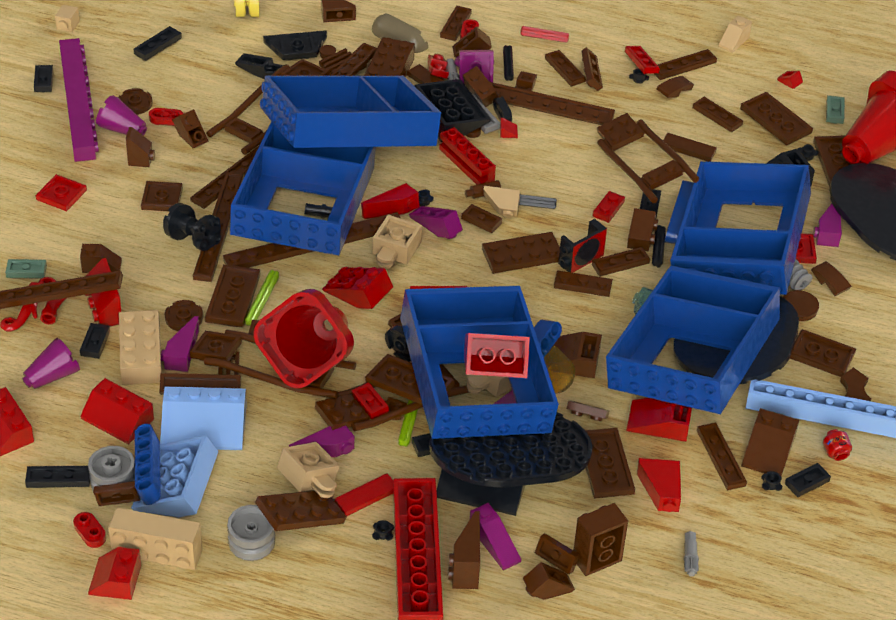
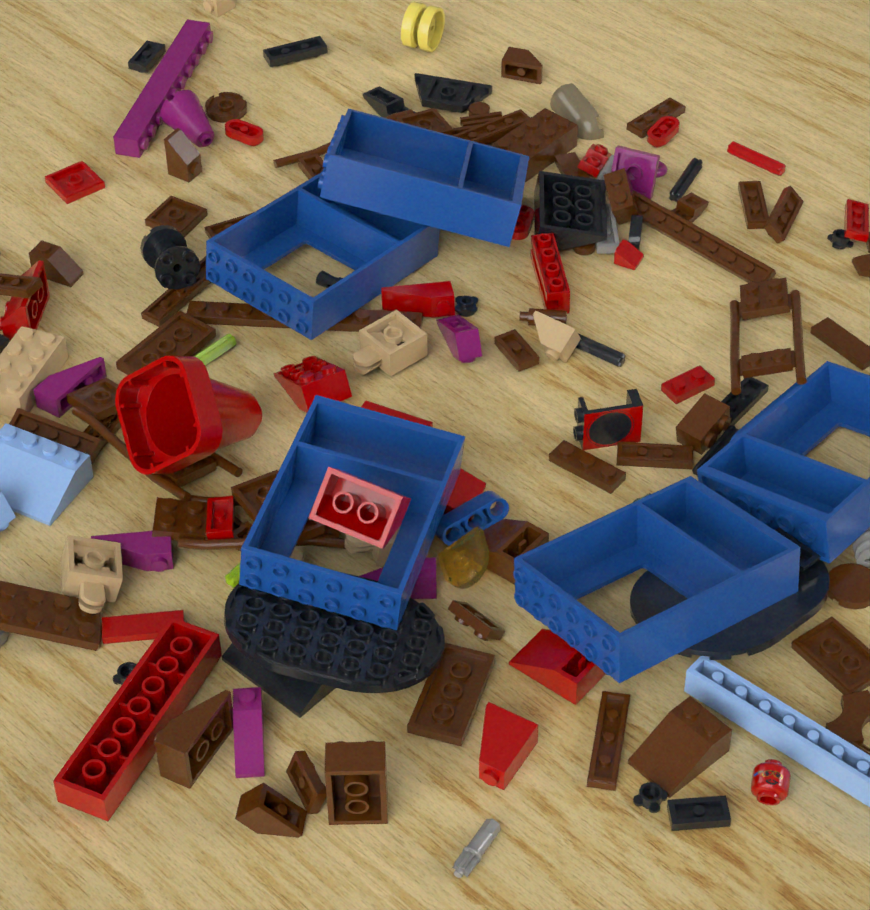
camera: 30 degrees right, 0 degrees up
reddish brown tile [164,300,204,331] -> none
reddish brown slope [172,109,209,148] -> none
reddish brown slope [452,26,492,57] -> none
reddish brown plate [482,232,560,274] -> none

